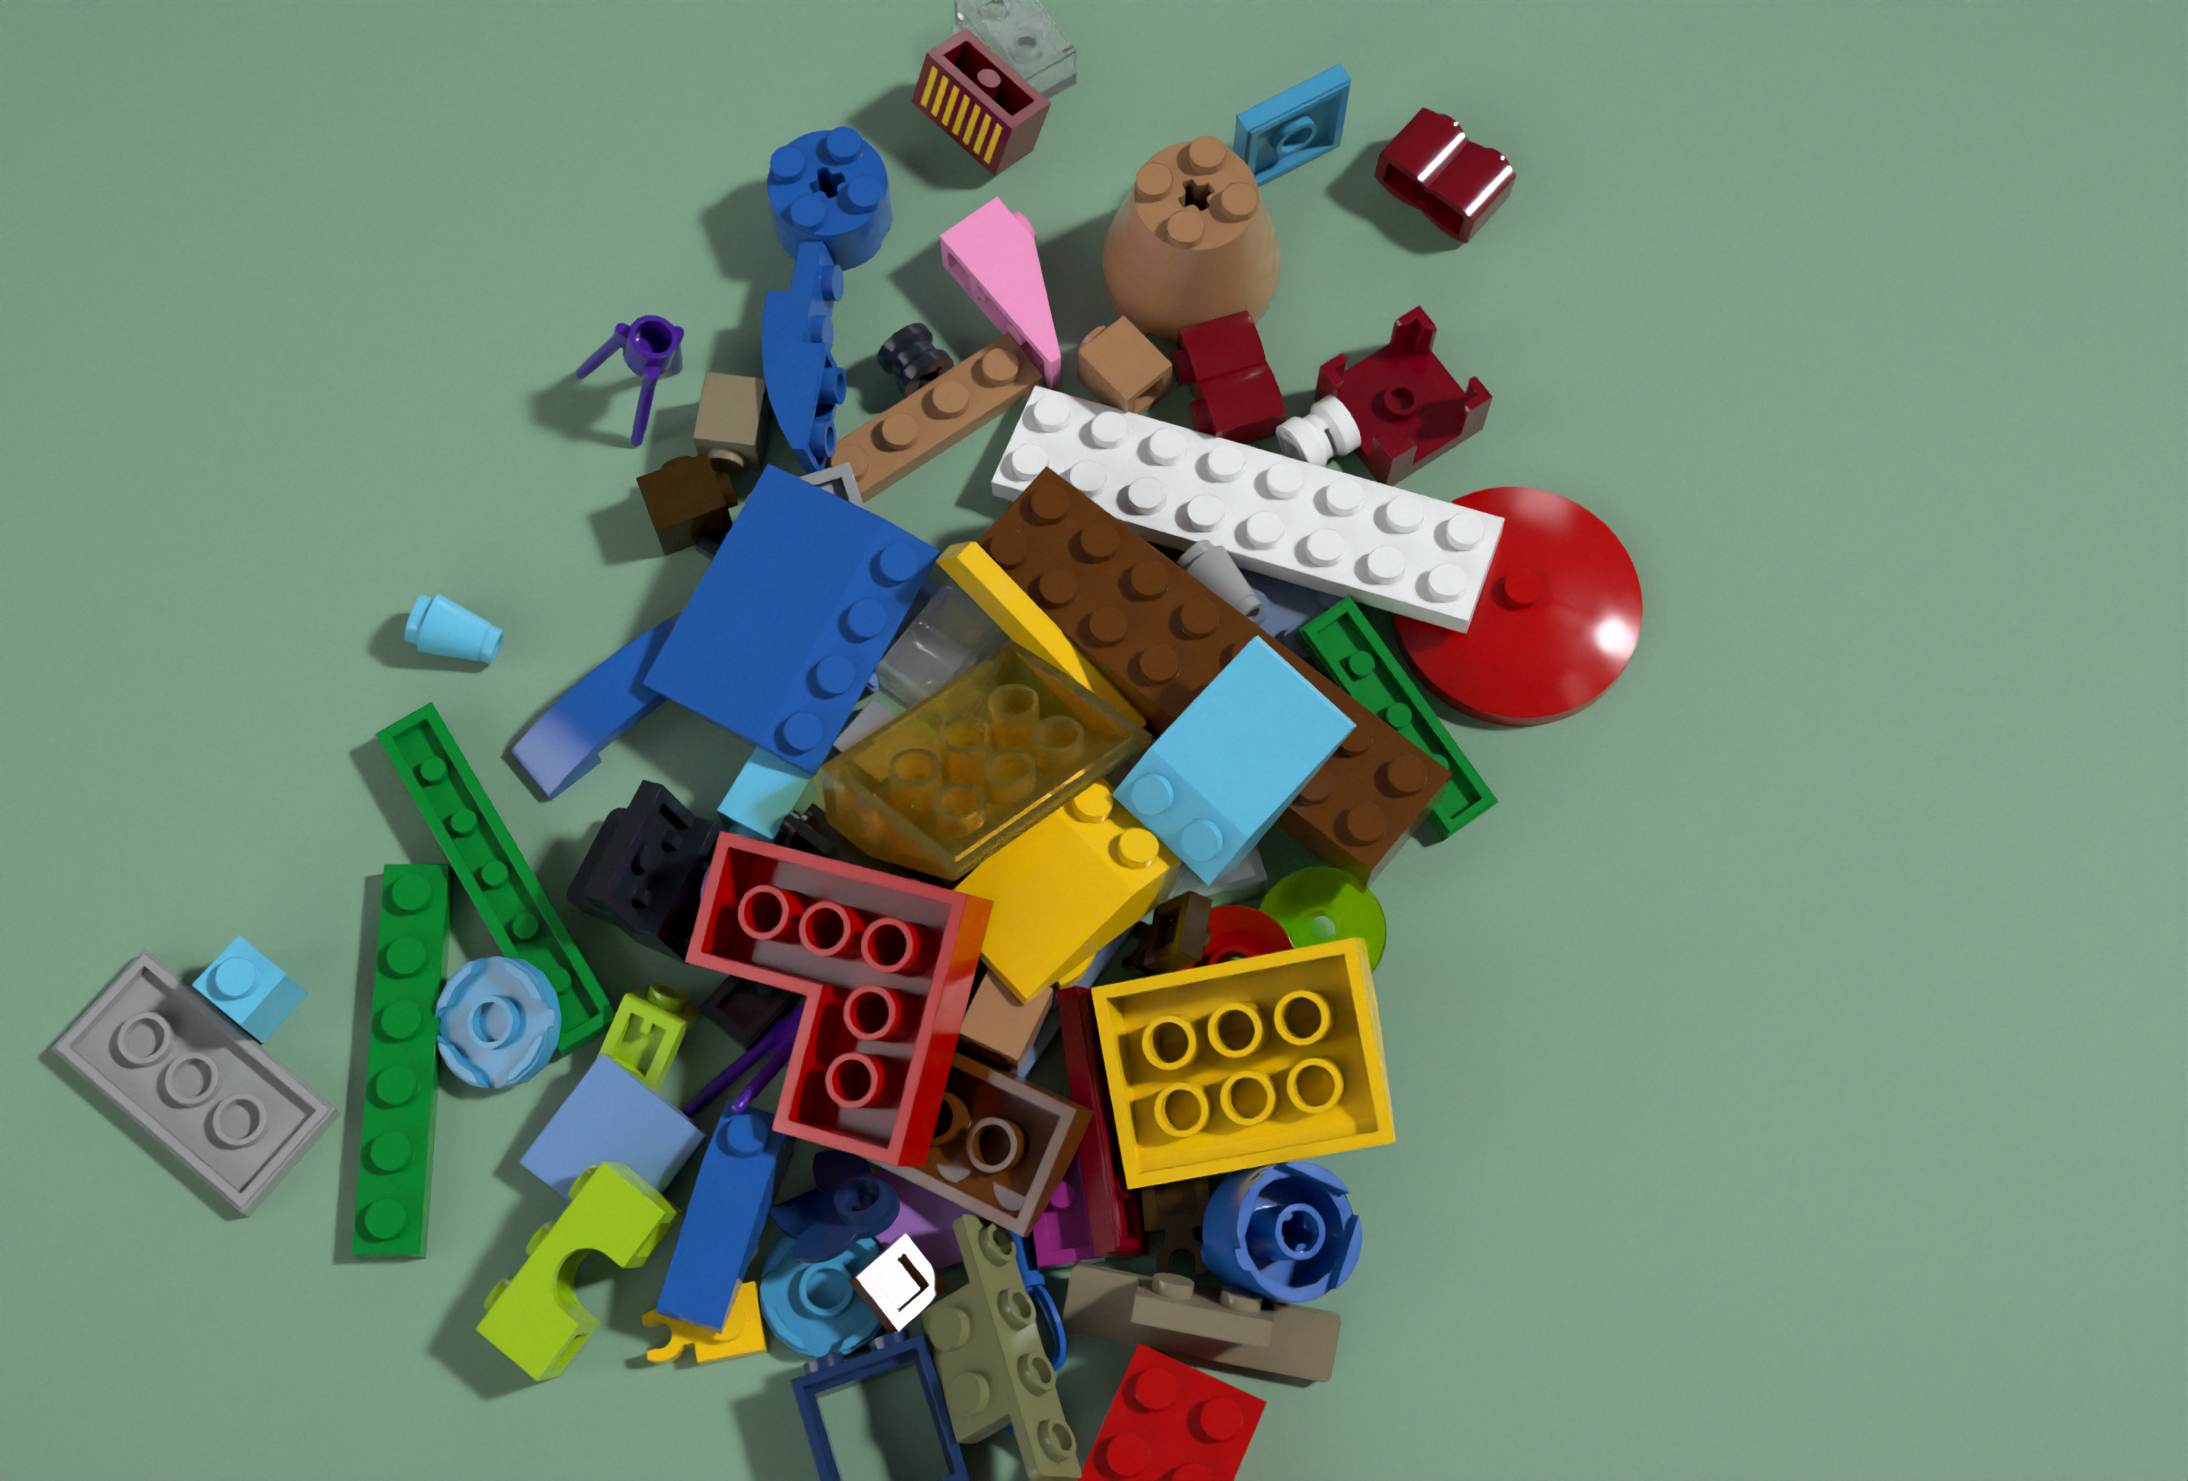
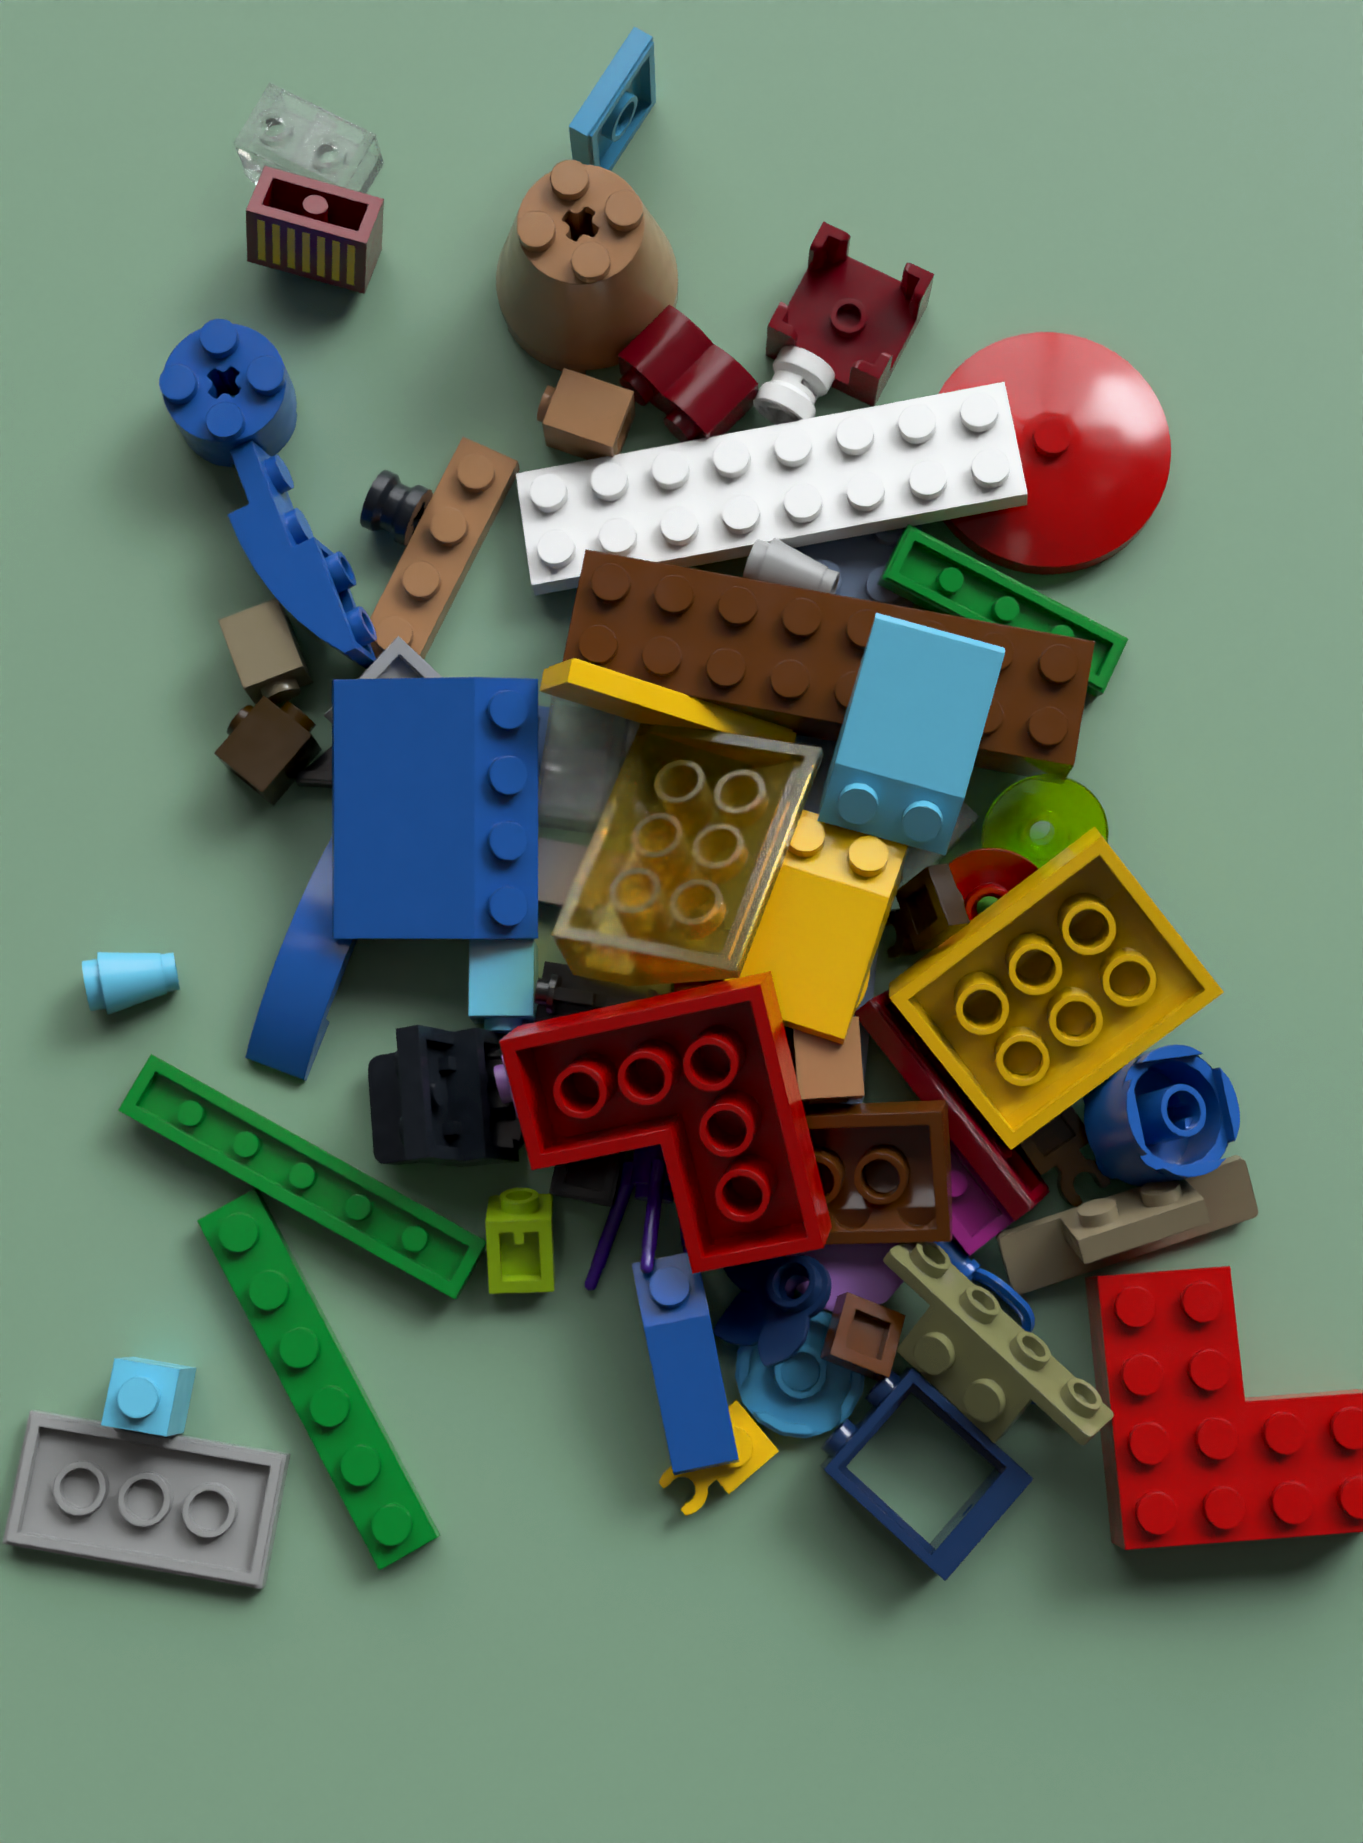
camera: 25 degrees left, 10 degrees up
dark azure tile [435,956,562,1089] -> none
lime arch [475,1161,685,1381] -> none
medium blue tile [519,1053,711,1203] -> none
dark purple plant [575,315,684,446] -> none
bright pink slope [940,197,1061,390] -> none
dark red brick [1374,107,1517,244] -> none

